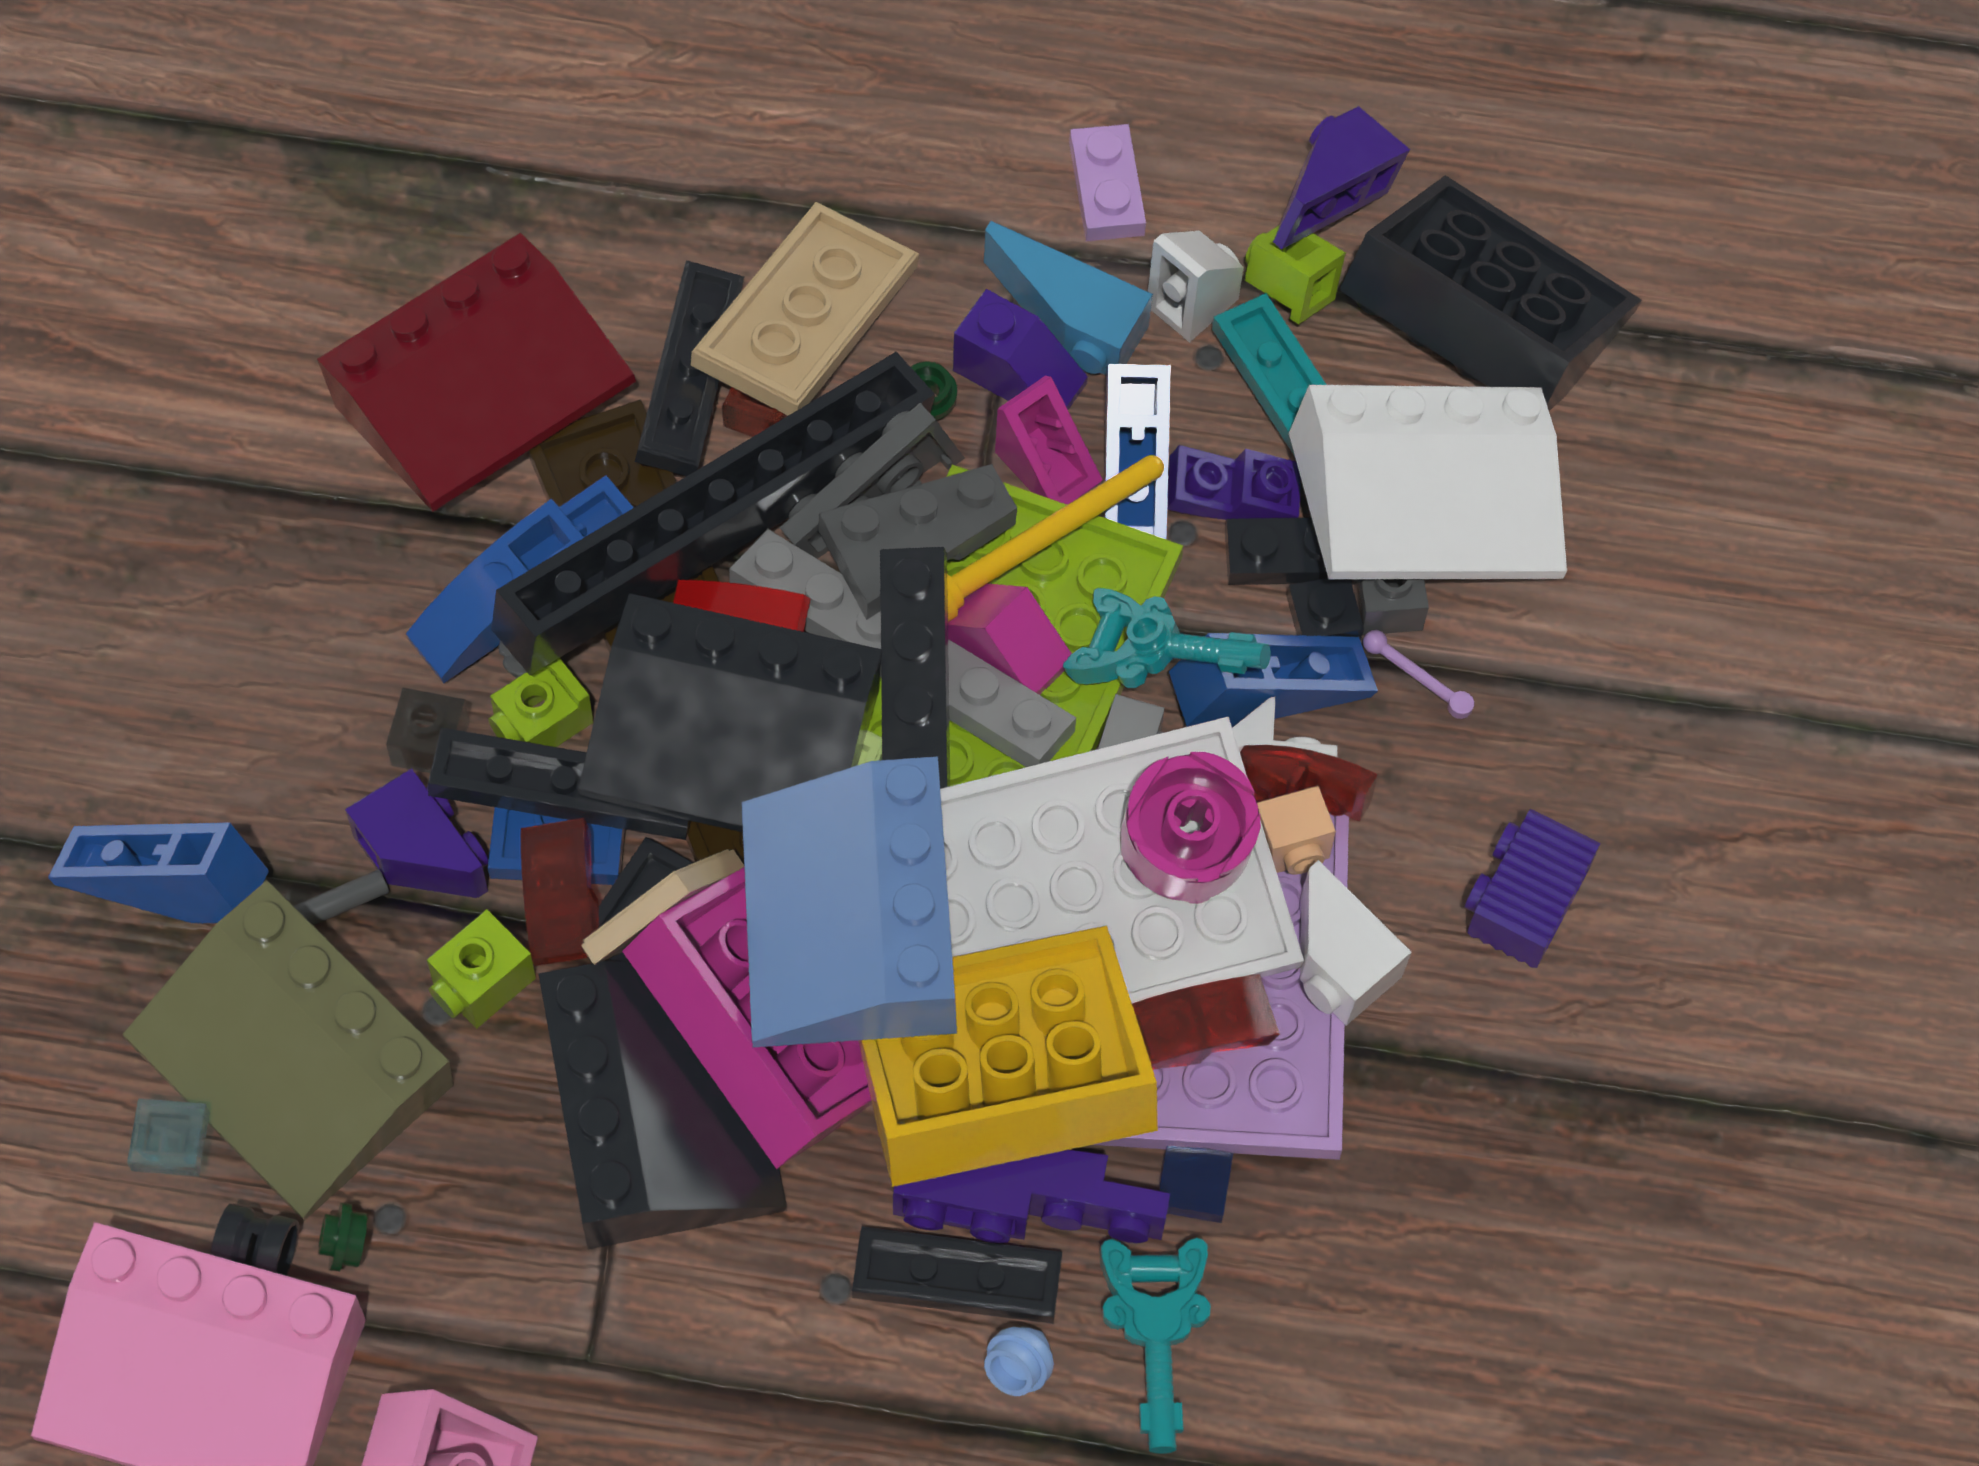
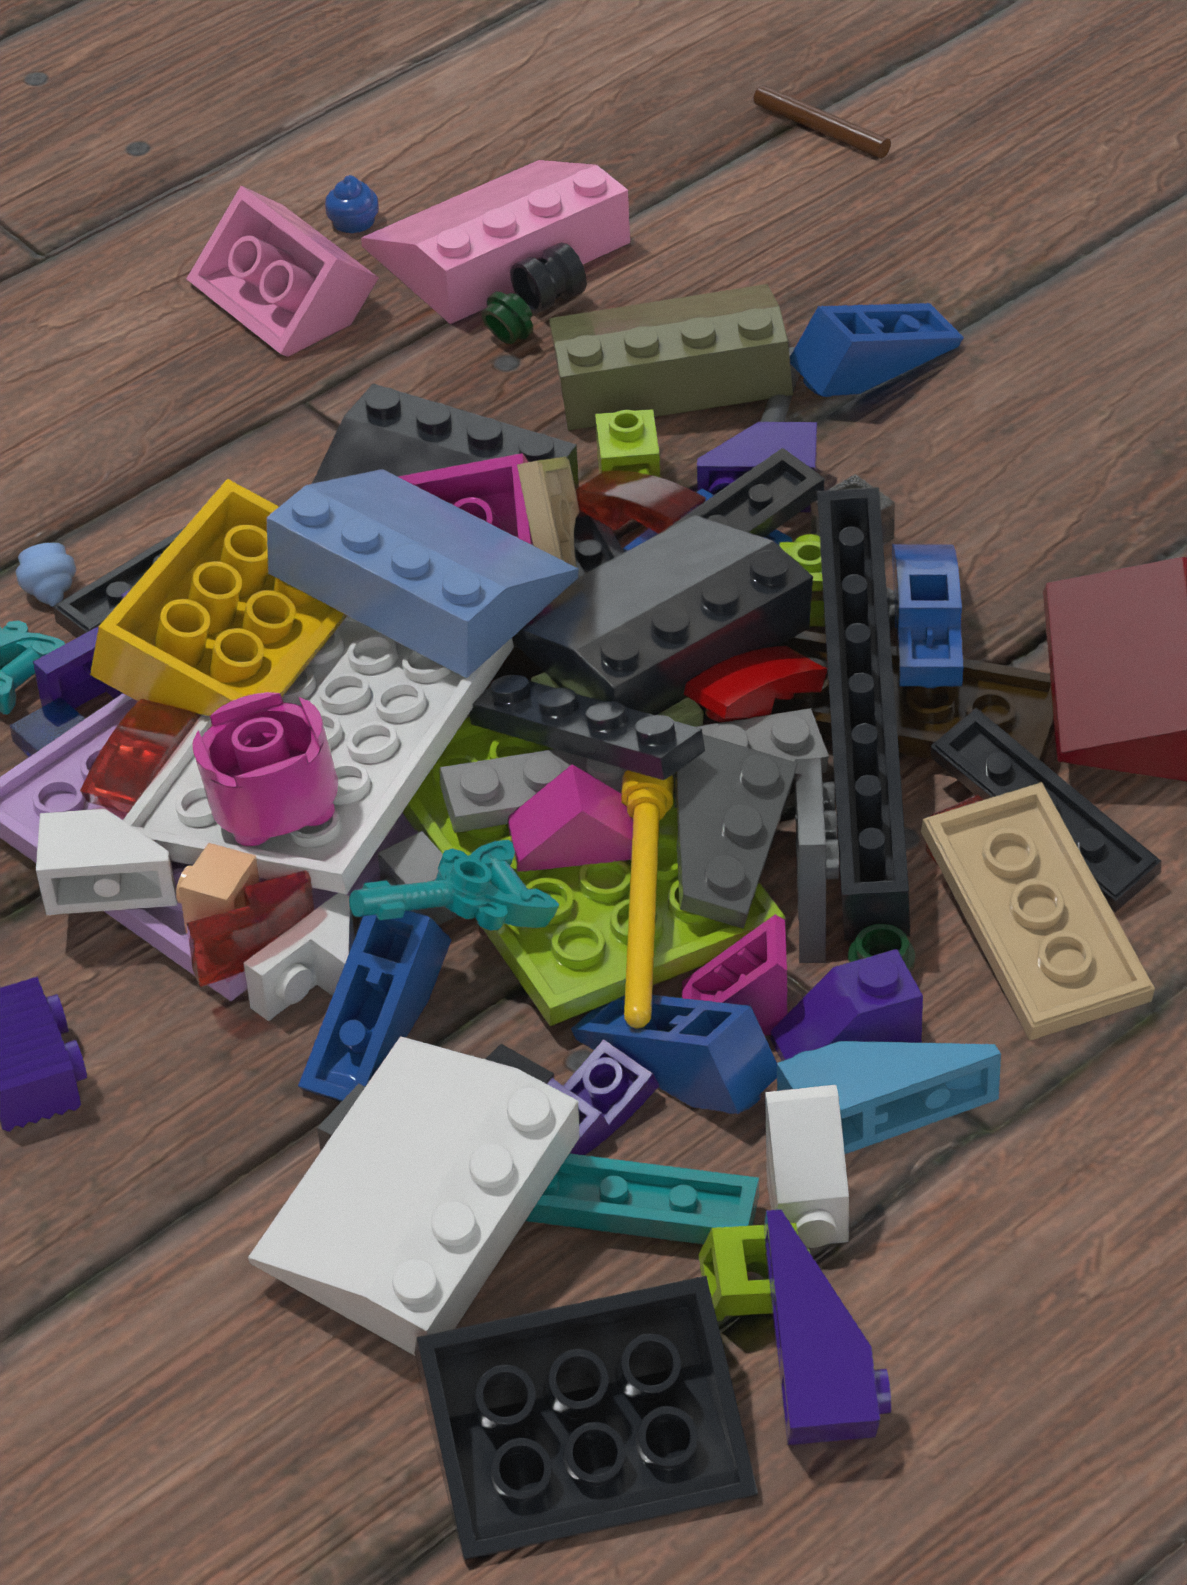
camera: 135 degrees right, 20 degrees down
clear light blue tile [127,1099,210,1177] -> none
lavender plate [1069,124,1146,241] -> none
lavender hinge [1363,630,1474,719] -> none

